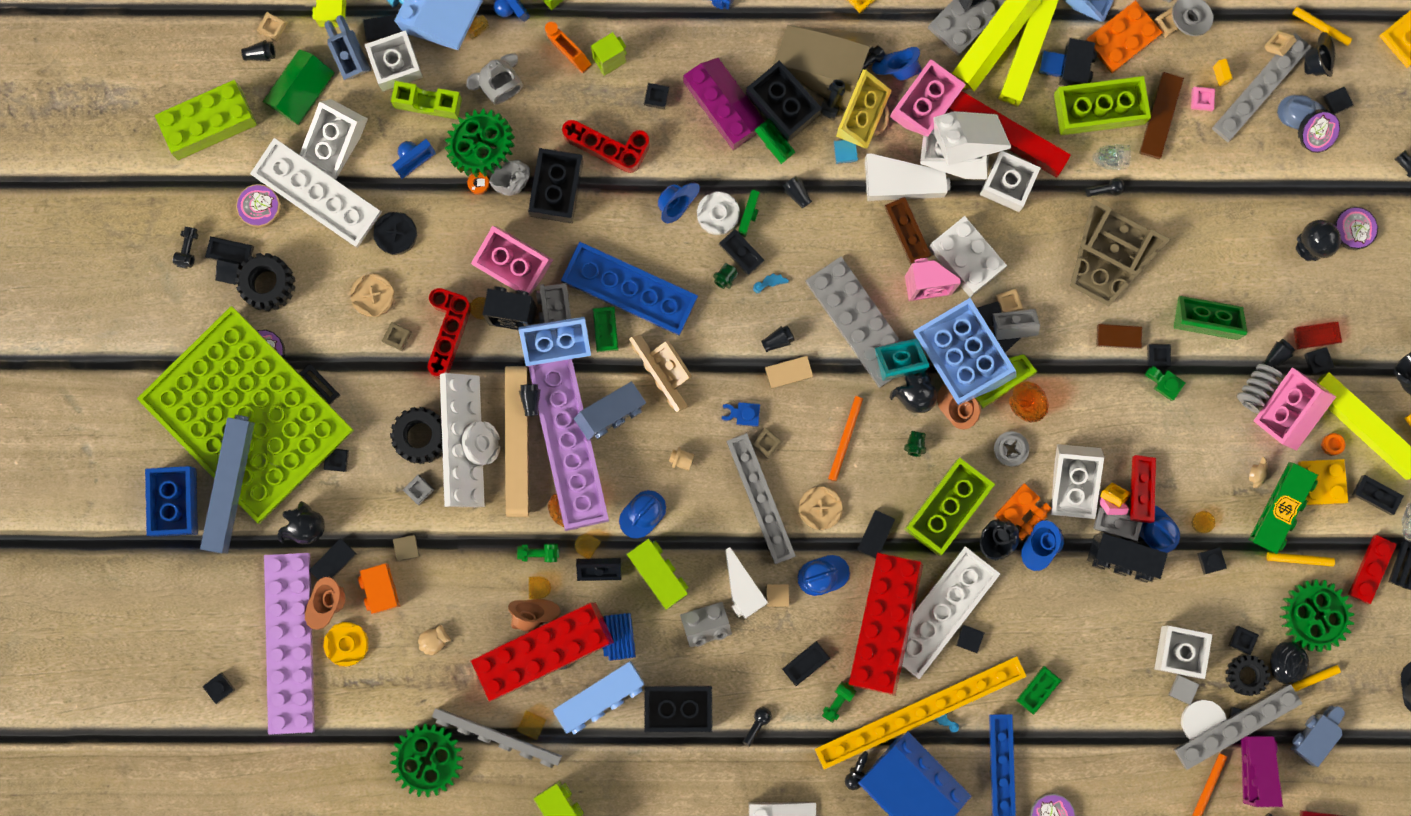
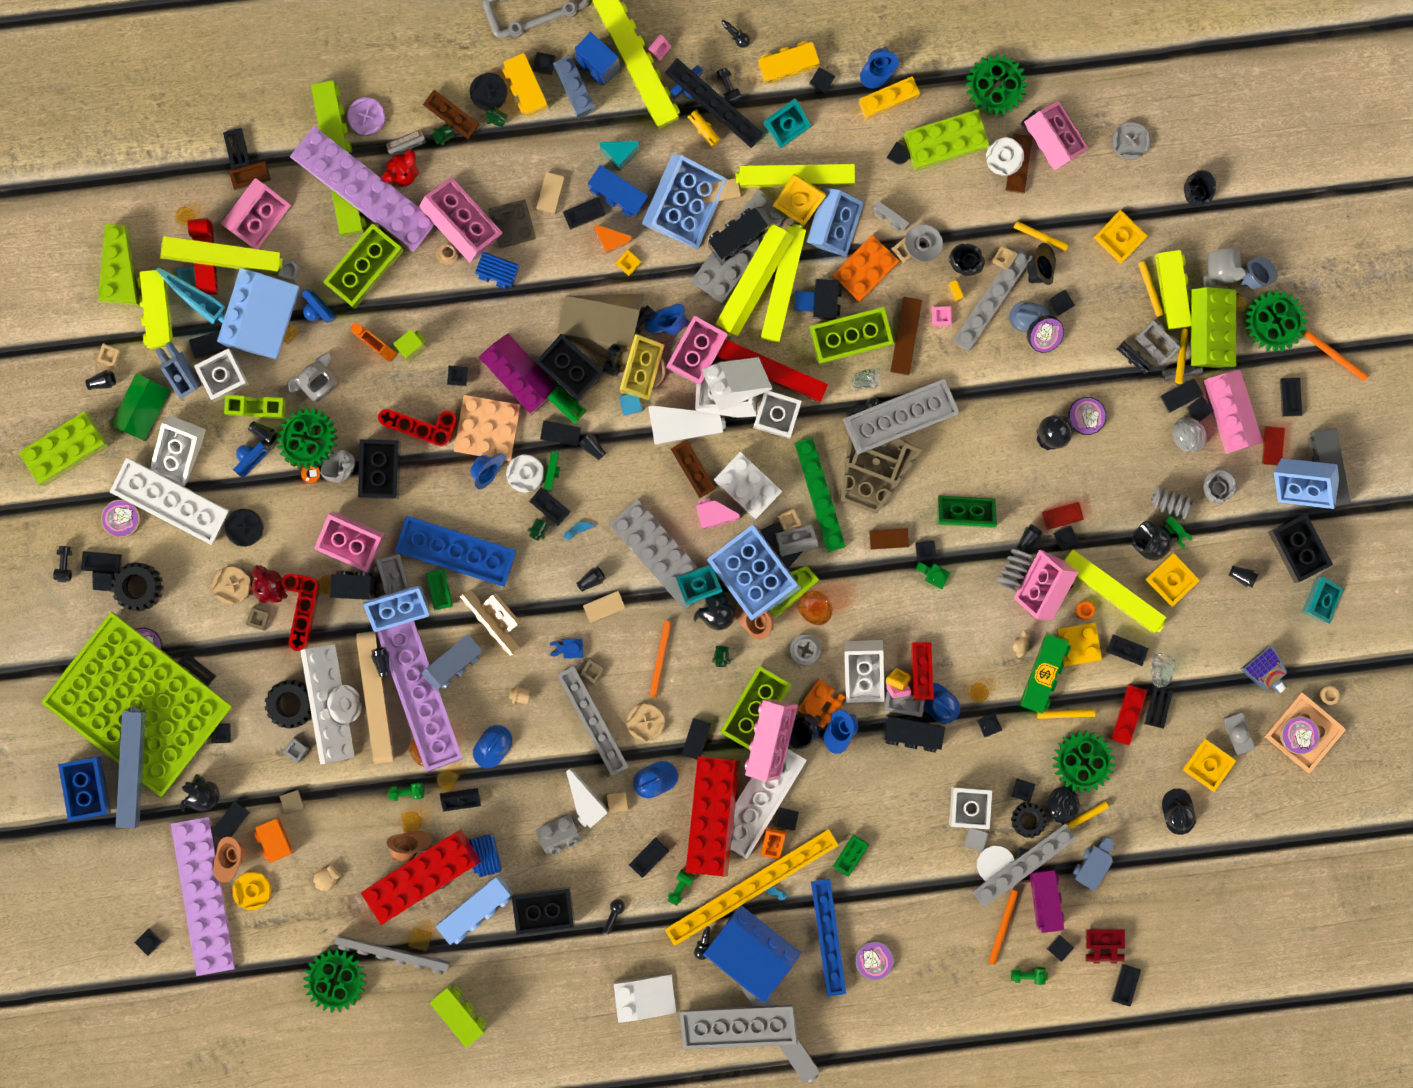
camera: 10 degrees left, 5 degrees up
lime brick [627,539,689,610] -> none
none -> black cone [248,421,277,446]
none -> dark red hair [251,565,288,603]
none -> light nougat plate [454,395,521,461]
none -> black tile [540,420,581,447]
none -> bright pink slope [745,699,798,782]
none -> orange slope [761,826,786,859]
none -> green plate [794,437,846,553]
none -> light grey plate [843,379,960,455]
none -> black hair [949,243,985,276]

